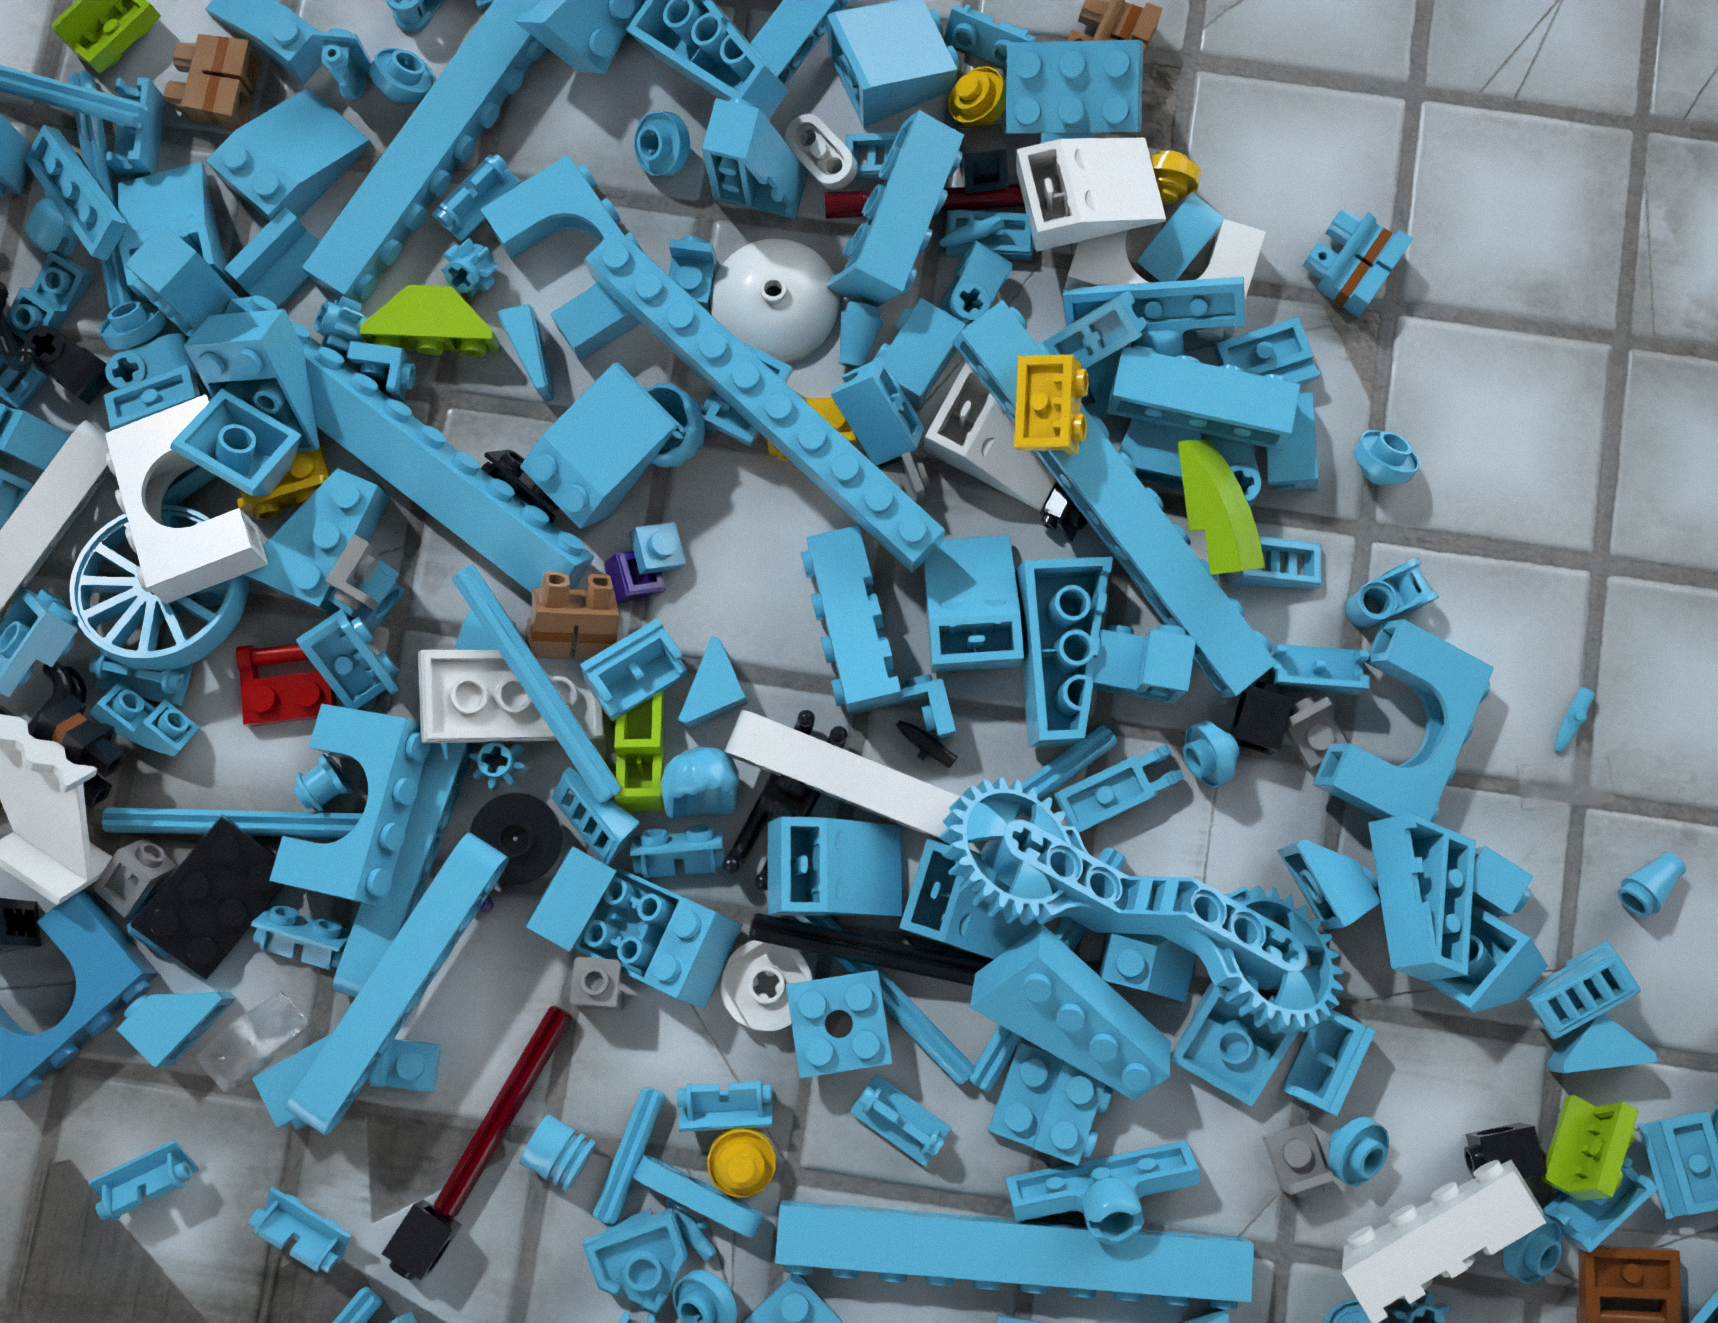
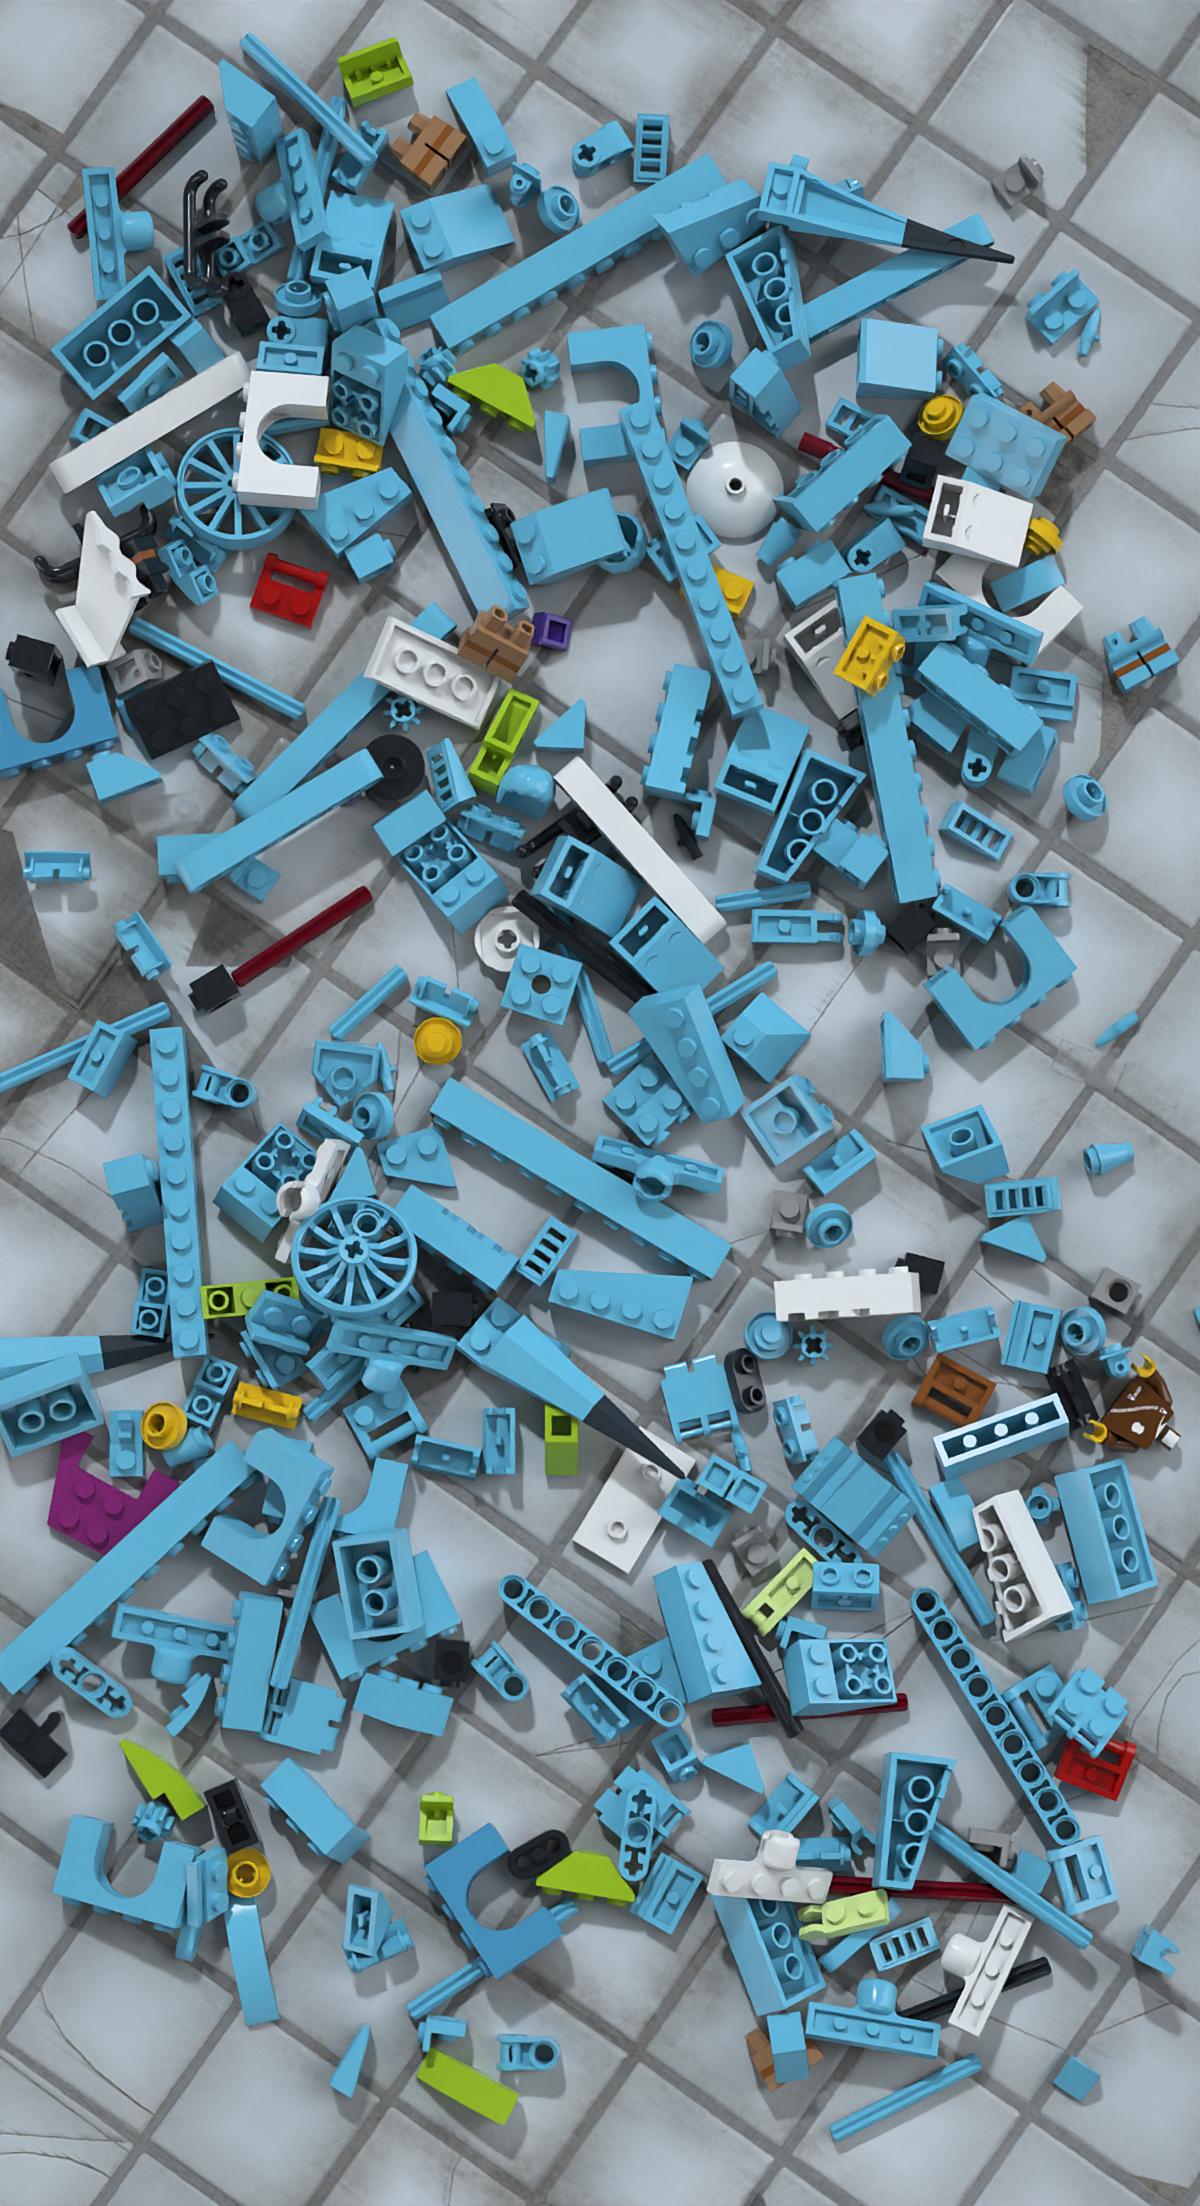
camera: 25 degrees right, 5 degrees up
medium azure slope [170,389,301,496] -> none
medium azure arch [269,704,430,908] -> none
medium azure brick [293,754,354,812] -> none
medium azure bracket [296,609,400,709] -> none
light grey bracket [325,534,380,611] -> none
medium azure hinge [431,154,521,243] -> none
medium azure axle [453,565,621,803] -> none
medium azure piece [519,1114,597,1192] -> none
light grey bracket [569,957,624,1011] -> none
medium azure hinge [580,618,688,721] -> none
medium azure plate [629,522,686,575] -> none
medium azure beam [633,1154,765,1238] -> none
white plate [785,114,857,190] -> none
medium azure hinge [830,356,925,466] -> none
medium azure beam [940,778,1344,1036] -> none
lime slope [1178,440,1265,575] -> none
medium azure wedge [1368,813,1476,981] -> none
medium azure brick [1472,846,1534,917] -> none
lime bracket [1541,1095,1639,1201] -> none

